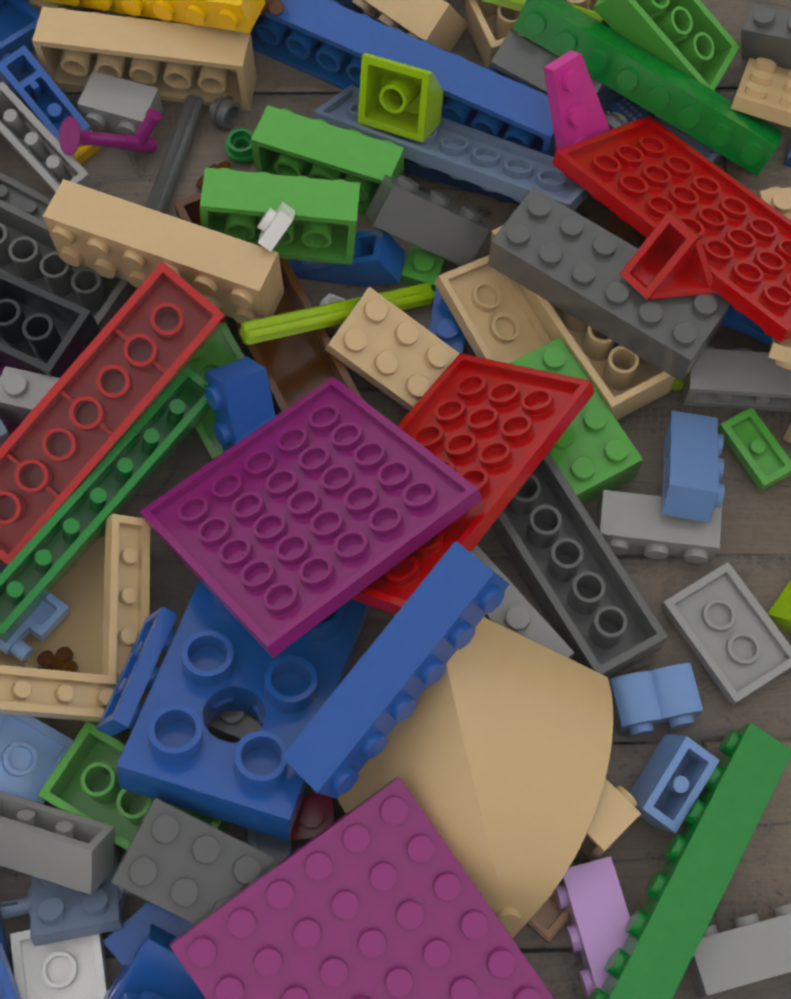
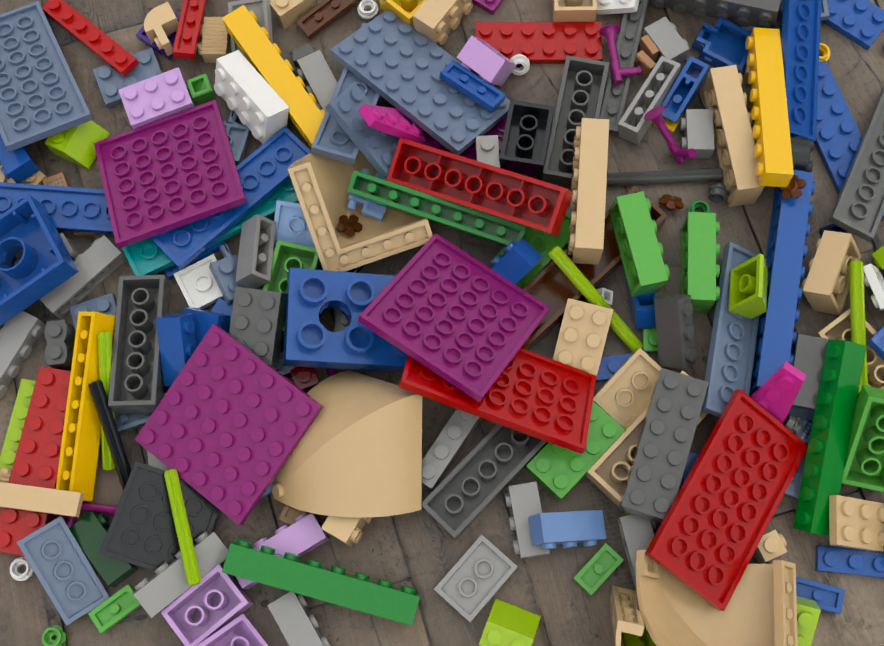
camera: 80 degrees right, 5 degrees up
blue plate [96,606,177,737] -> none
white plate [257,202,295,252] -> none
blue brick [281,541,510,799] -> none
medium blue brick [609,663,703,737] -> none
red slope [619,211,716,300] -> none
medium blue brick [629,734,720,833] -> none

